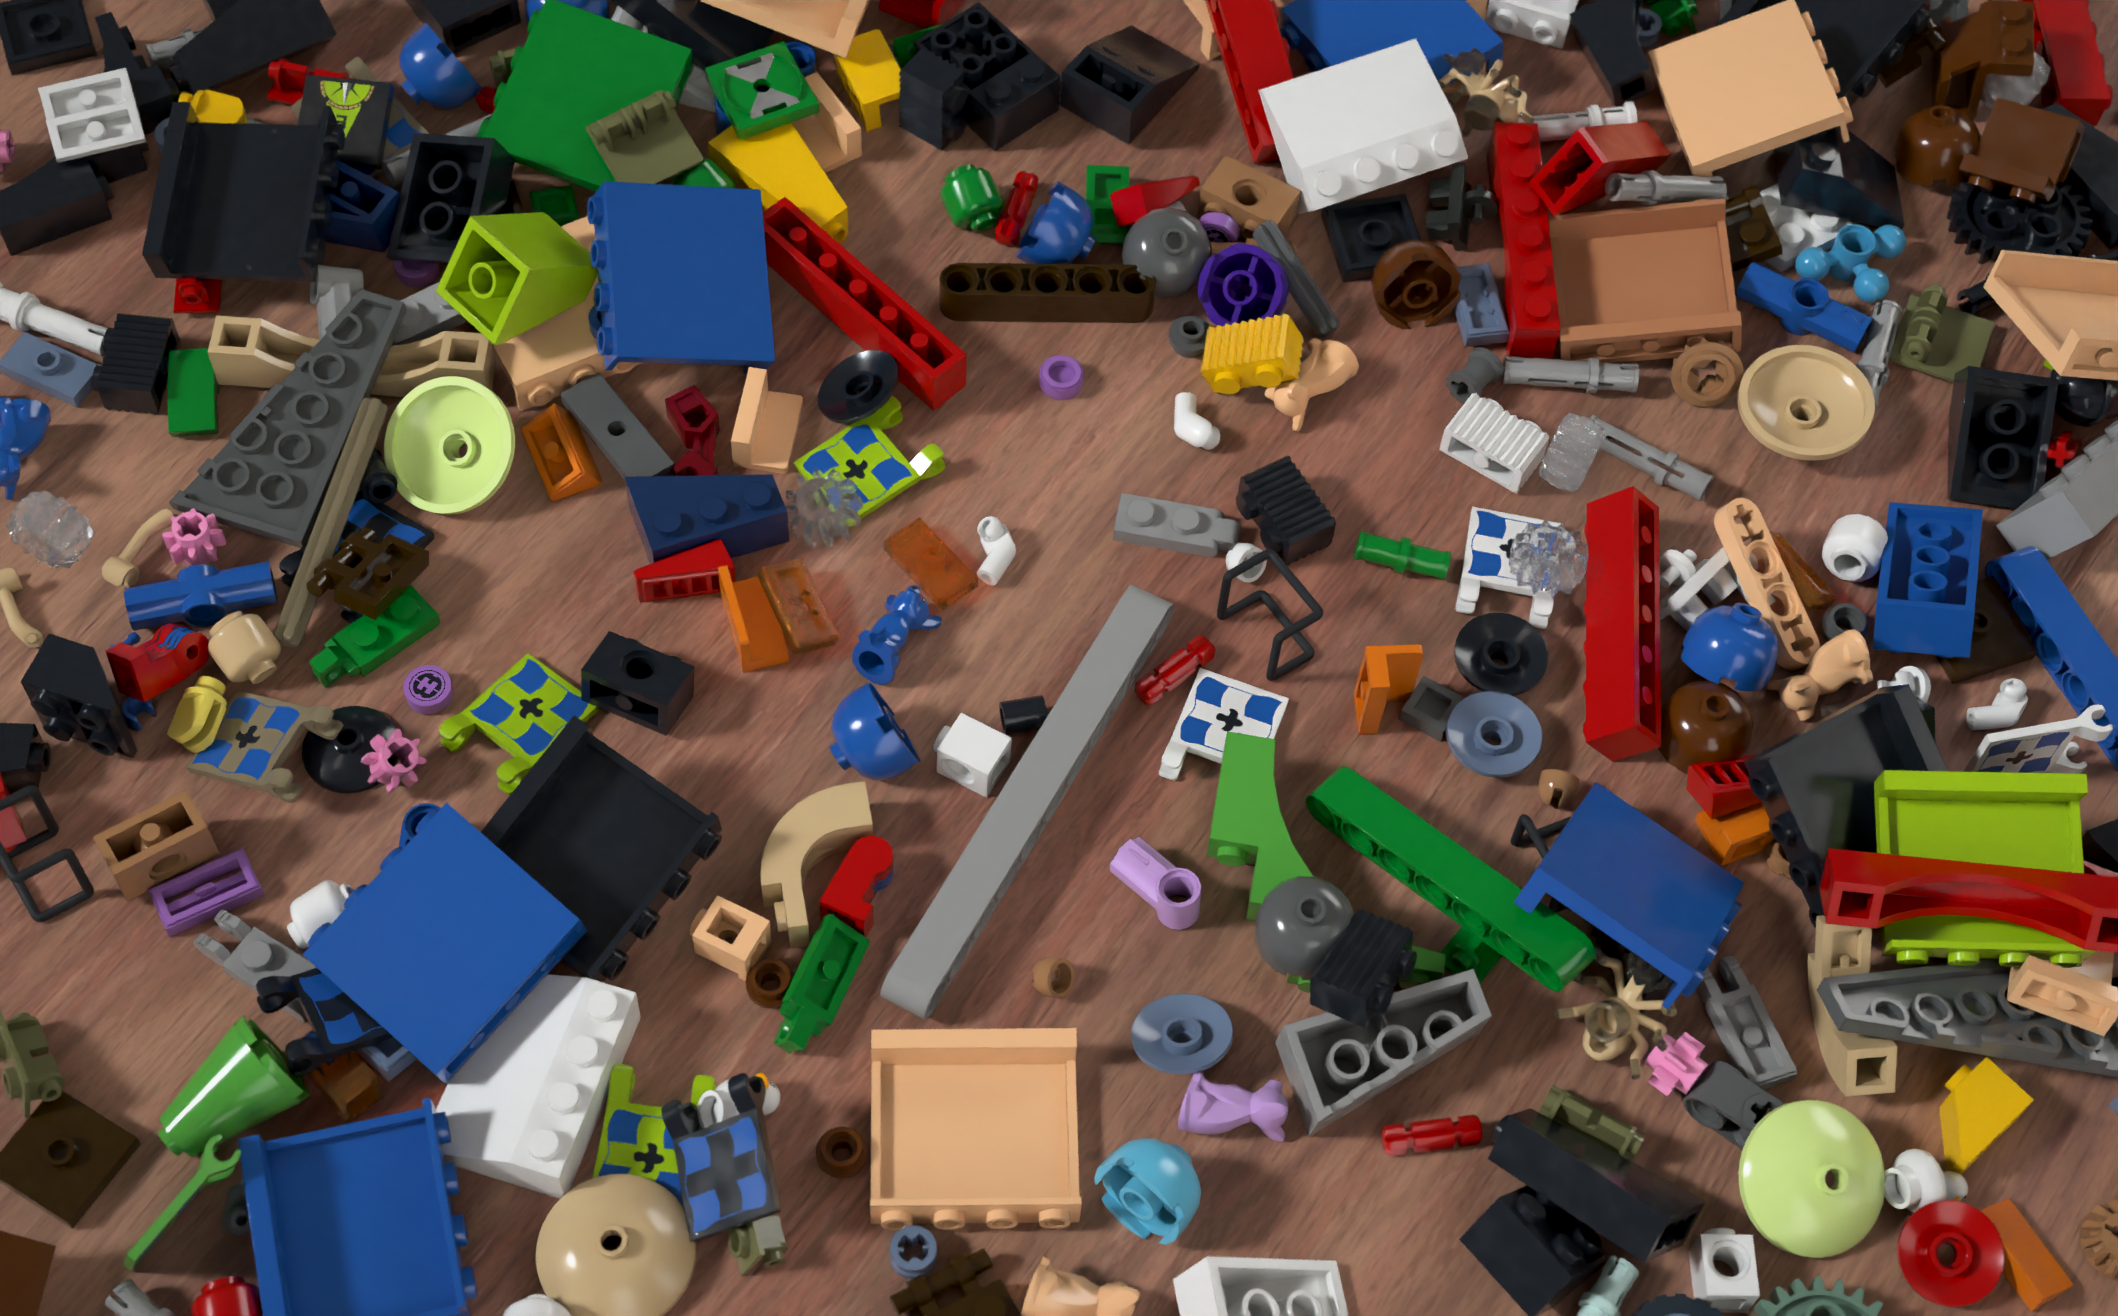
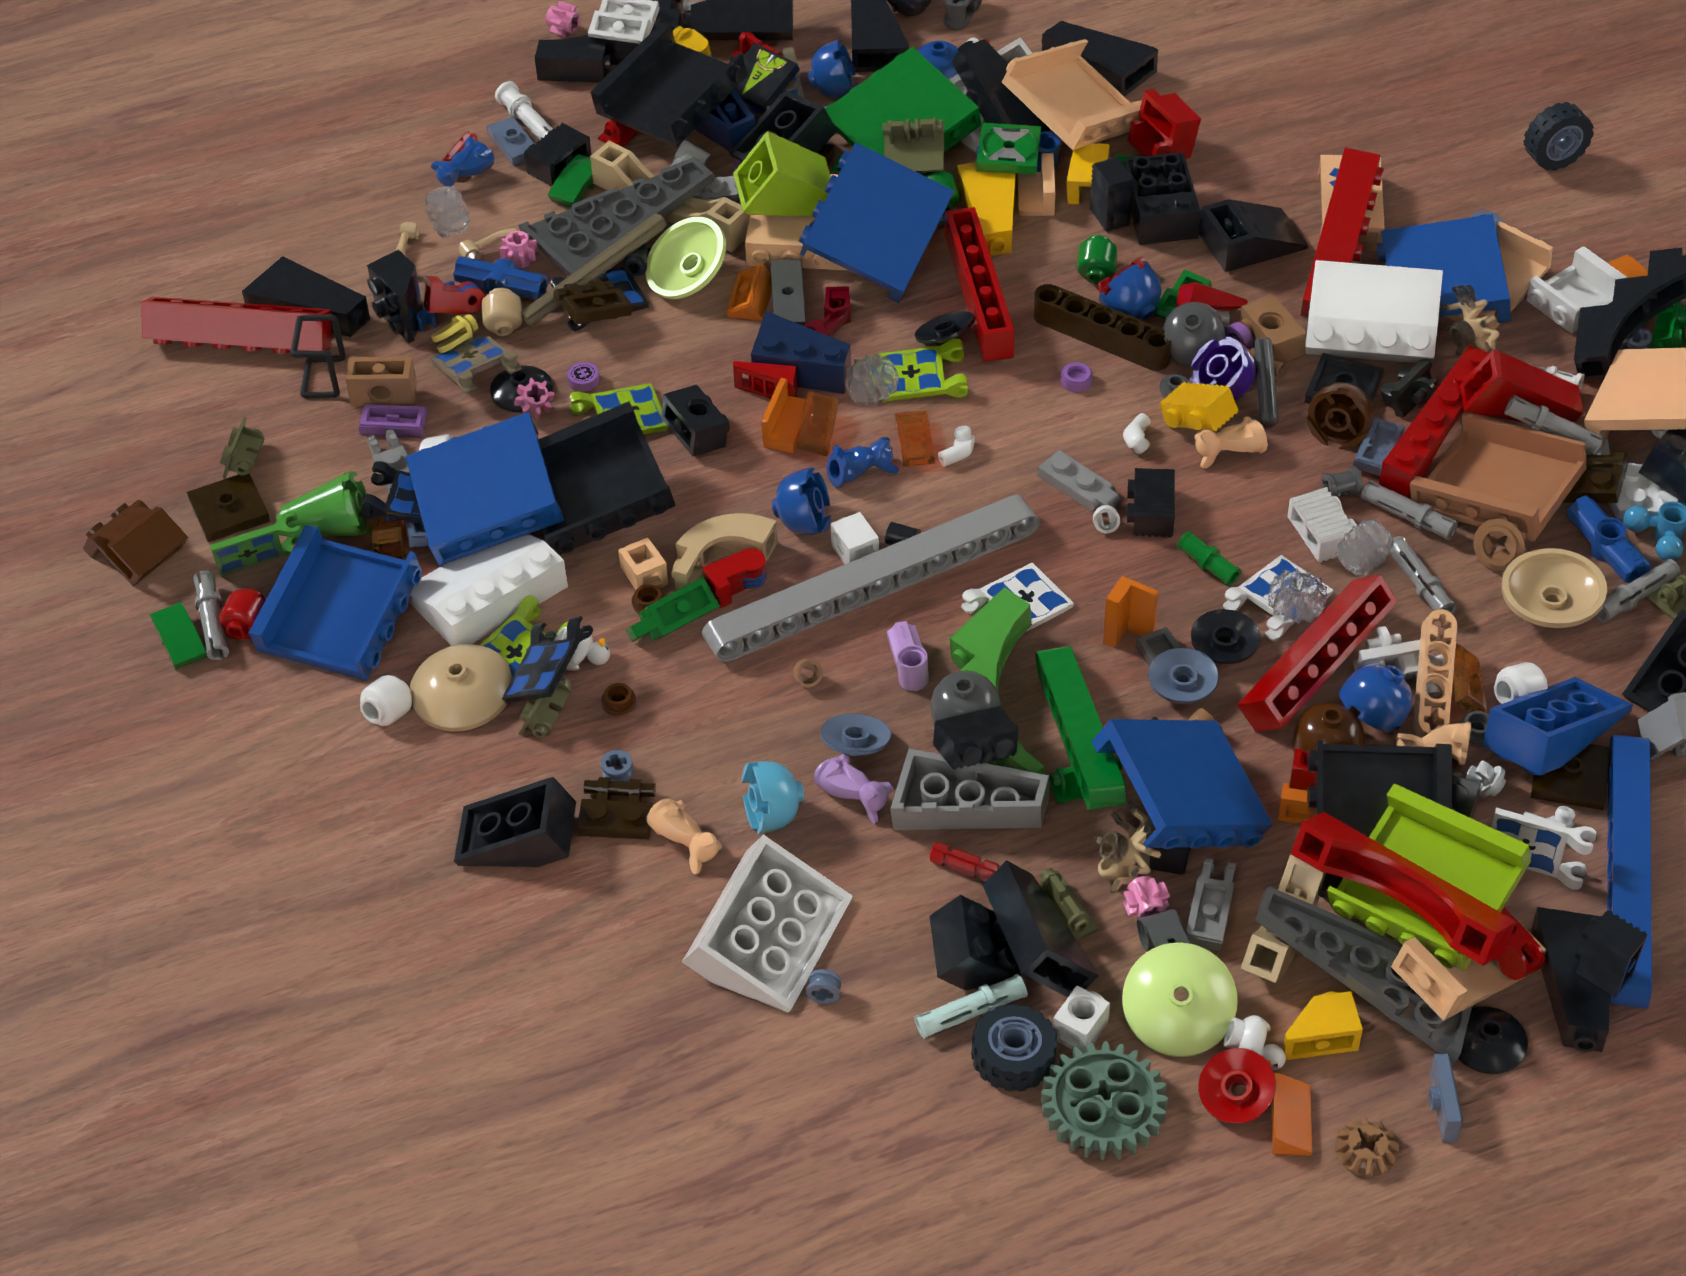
camera: 40 degrees right, 10 degrees down
green hinge [309,584,441,688] -> none
light nougat panel [731,367,803,474] -> none
light nougat panel [870,1028,1082,1231] -> none
red axle [1134,635,1216,705] -> none
black piece [1217,549,1323,681] -> none

